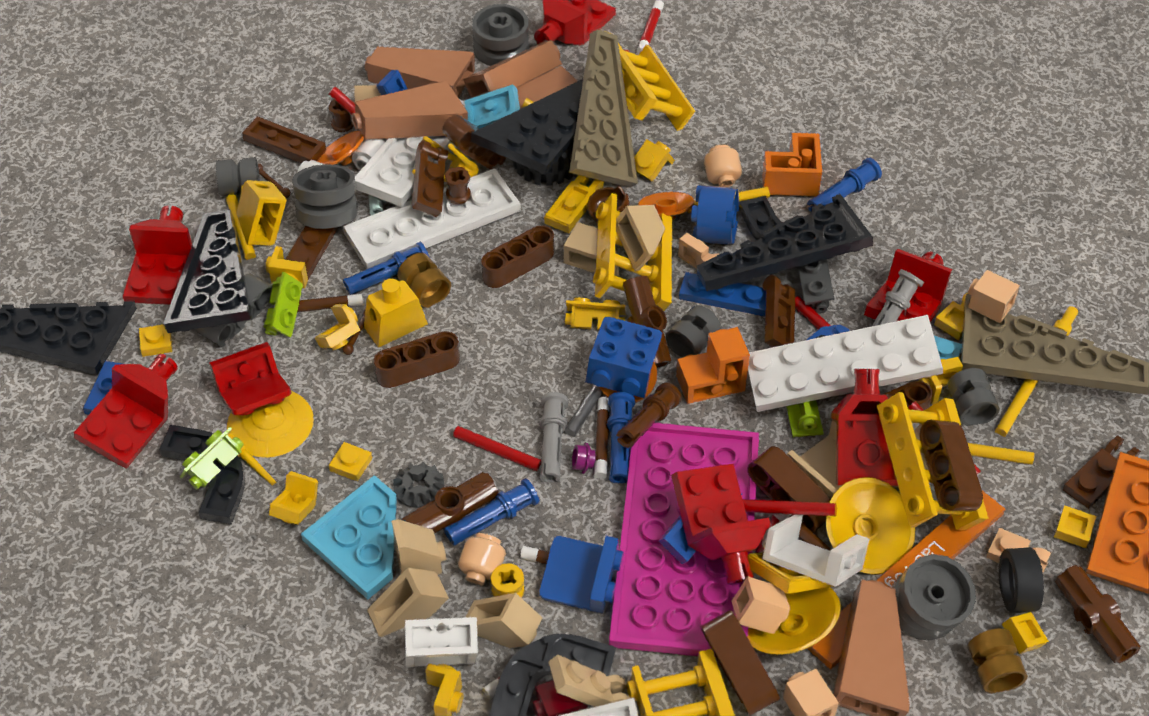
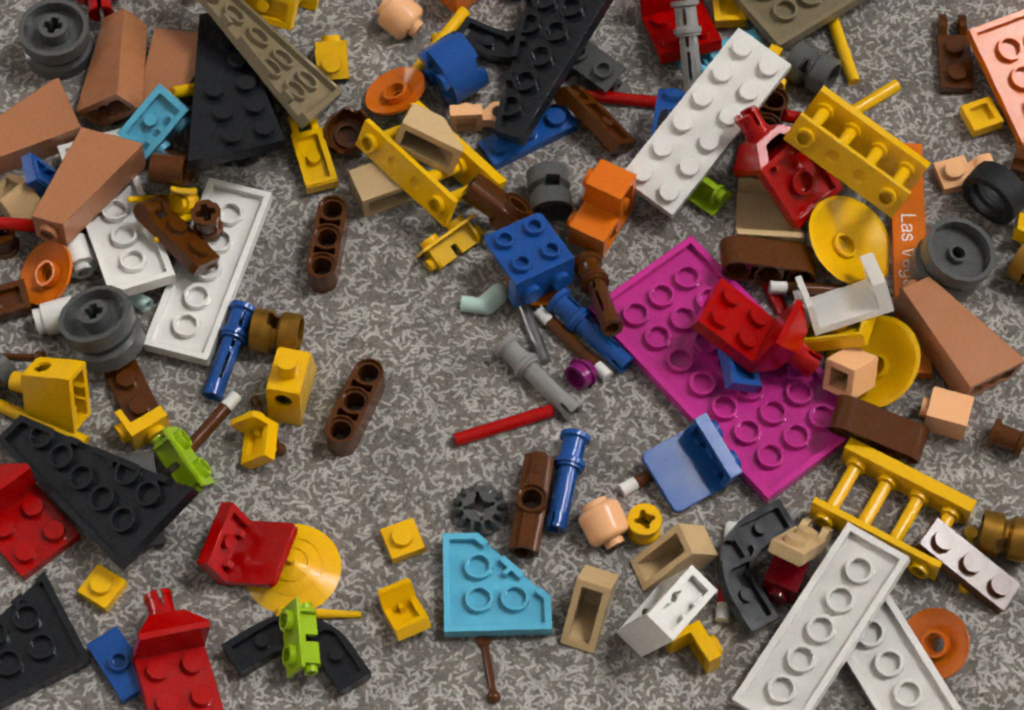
camera: 45 degrees left, 10 degrees up
tan slope [392,519,446,574] -> none
red bar [743,499,837,516] -> none
reddish brown beam [919,420,983,512] -> none
none -> light aqua arm [460,283,508,315]
none -> reddish brown hinge [477,636,501,704]

